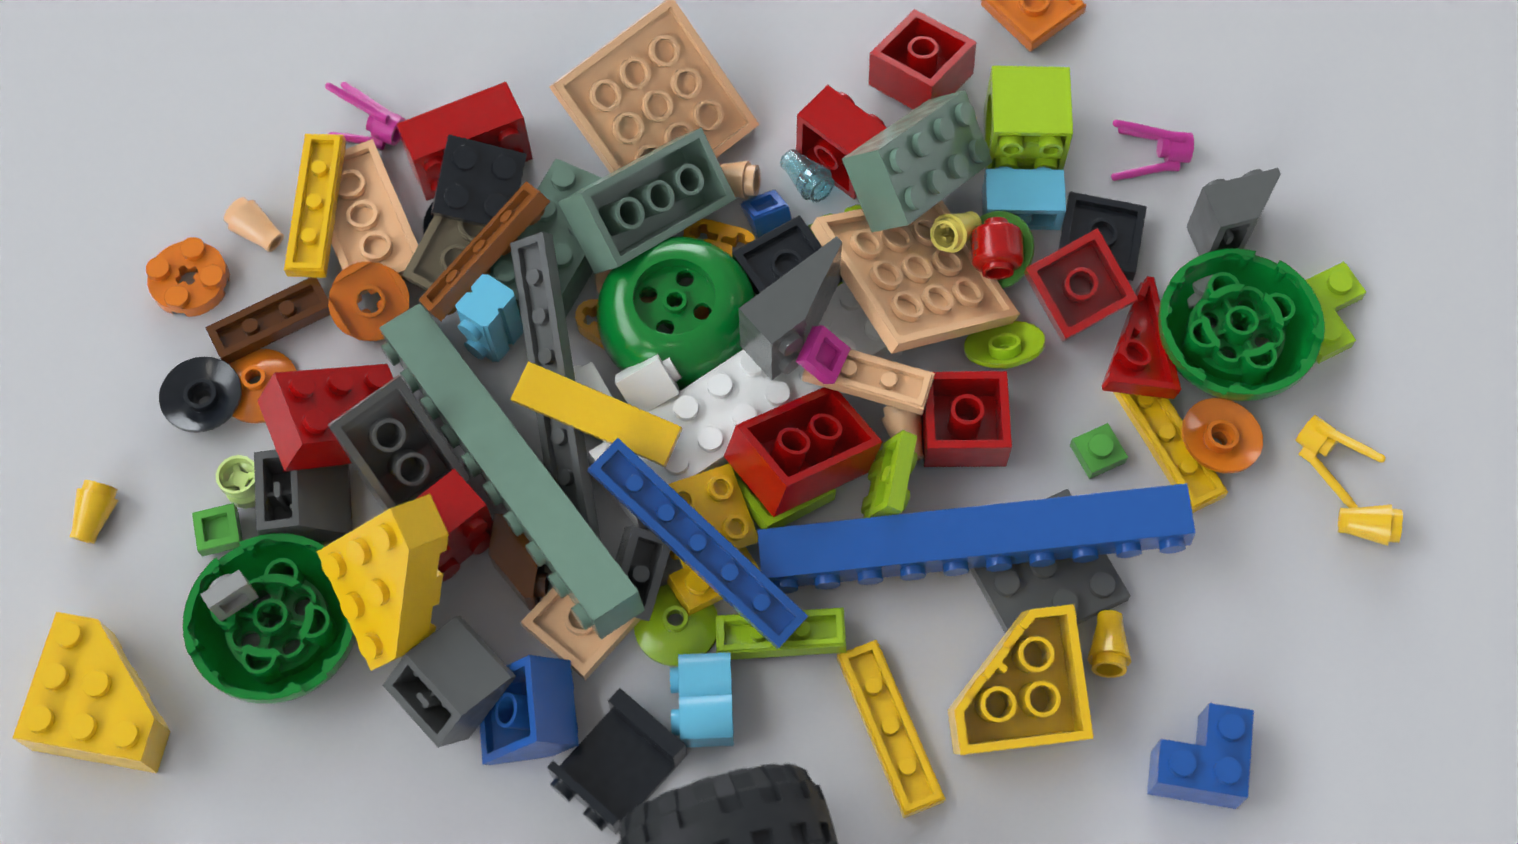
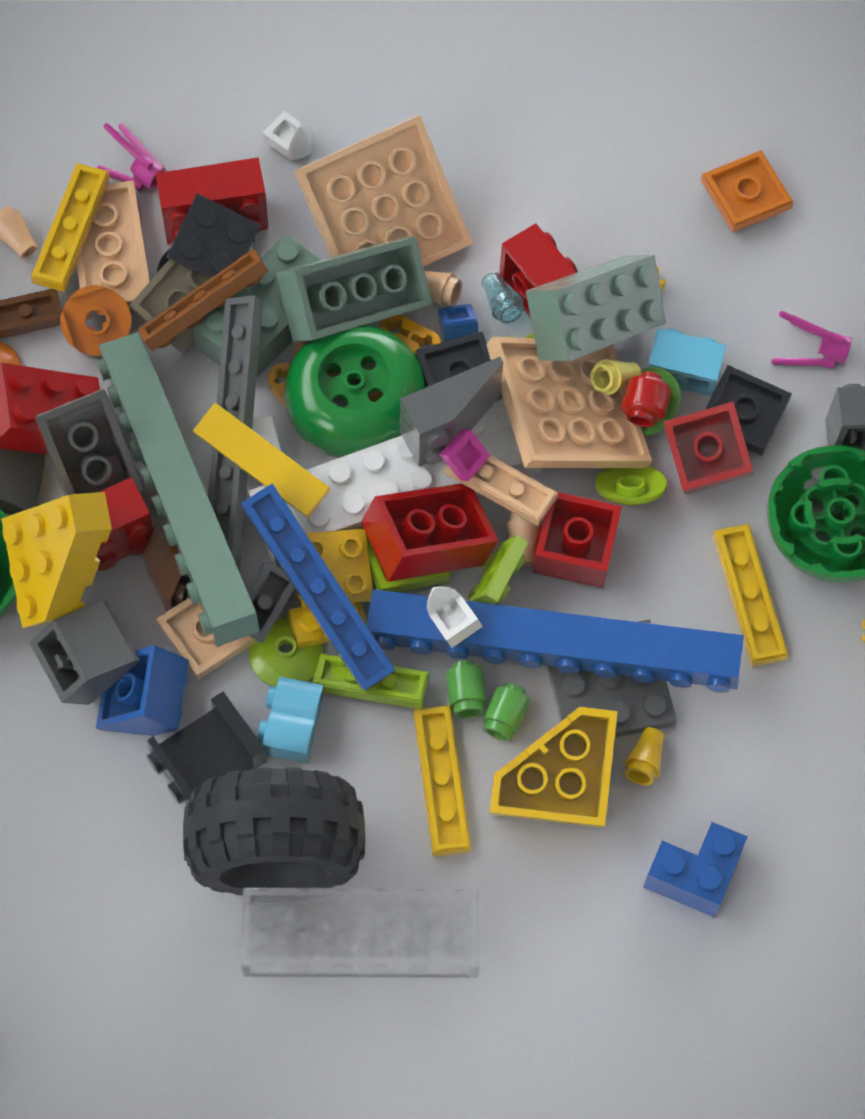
camera: 10 degrees right, 0 degrees up
medium azure brick [455,274,524,362] -> none
white brick [615,354,682,412] -> none
red brick [868,9,977,110] -> none
lime brick [984,66,1073,170] -> none
bright green plate [1070,423,1128,479] -> none
red wing [1102,276,1181,399] -> none
orange dish [1181,398,1263,473] -> none
none -> white plate [262,111,313,160]
none -> white plate [427,587,483,648]
none -> bright green brick [446,660,487,719]
none -> bright green brick [483,683,531,741]

